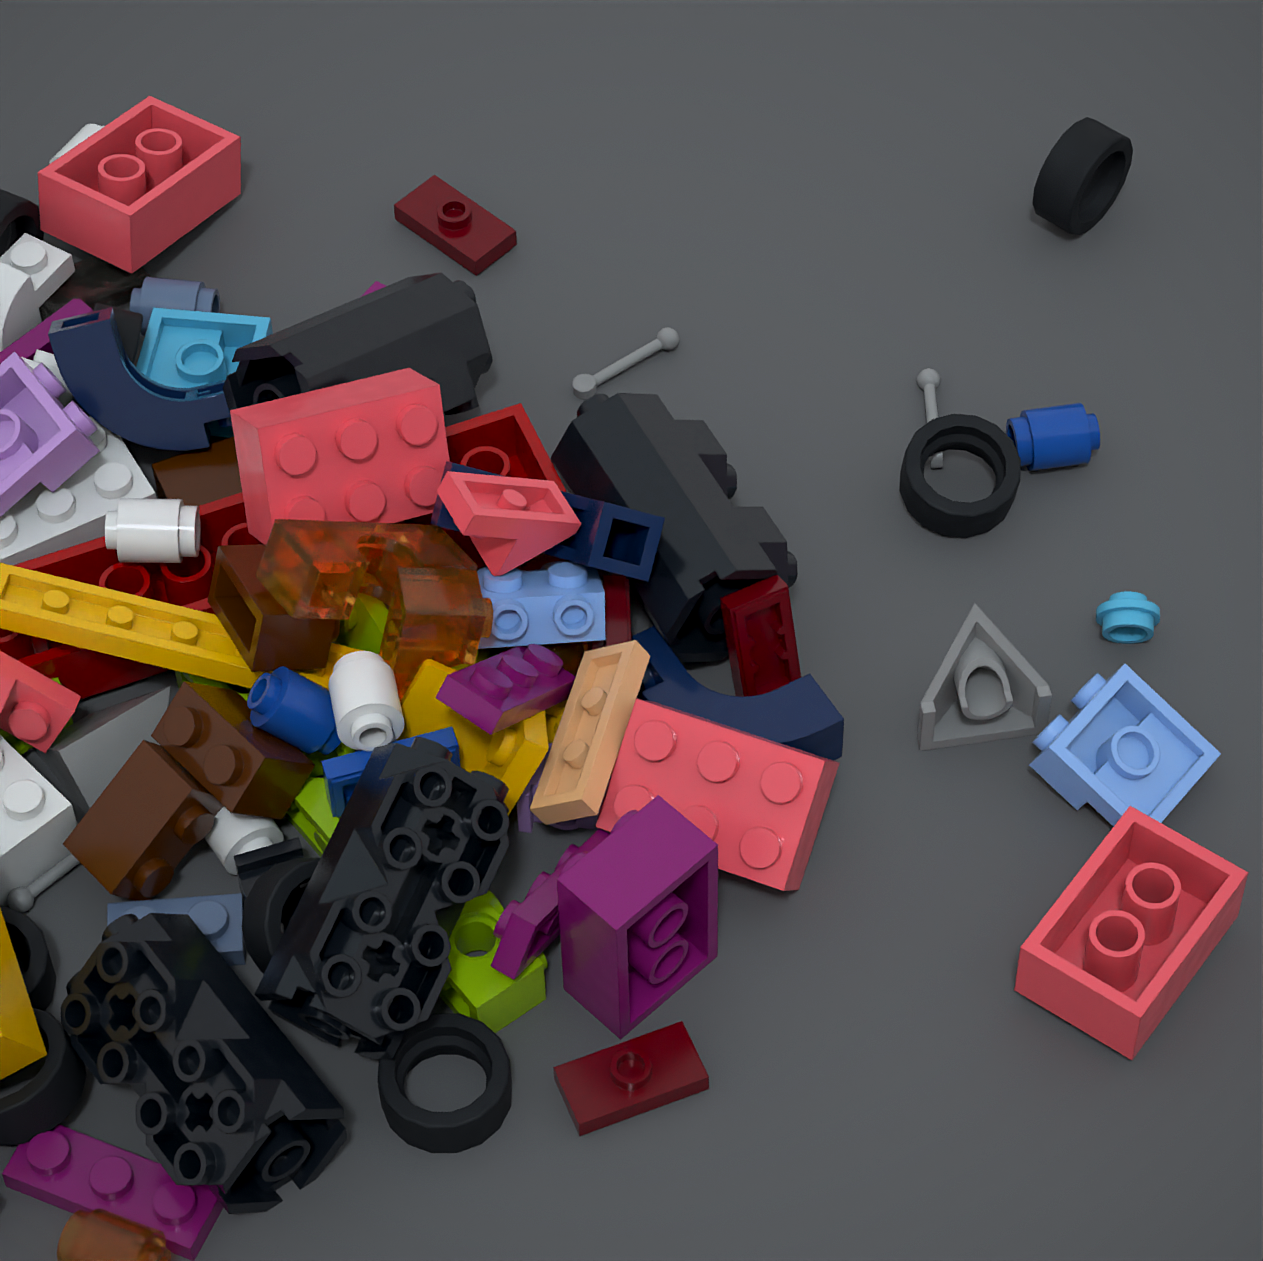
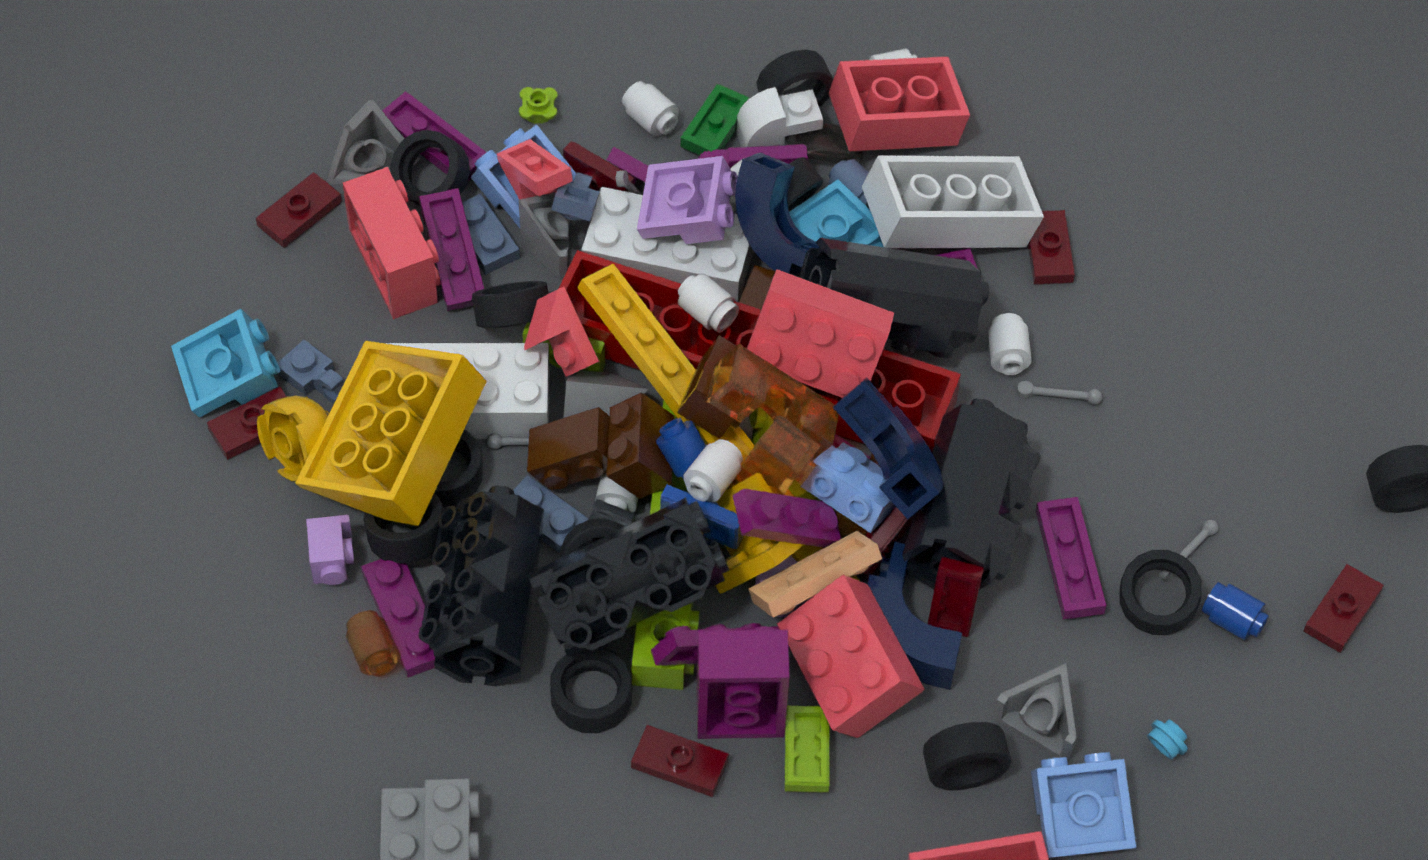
camera: 40 degrees right, 5 degrees up
coral slope [436,471,581,576] -> none
none -> lime plate [784,705,829,792]
none -> white brick [862,155,1044,248]
none -> black tyre [923,722,1011,790]
none -> white brick [988,313,1031,375]
none -> magenta plate [1035,497,1106,620]
none -> dark red plate [1303,564,1384,653]

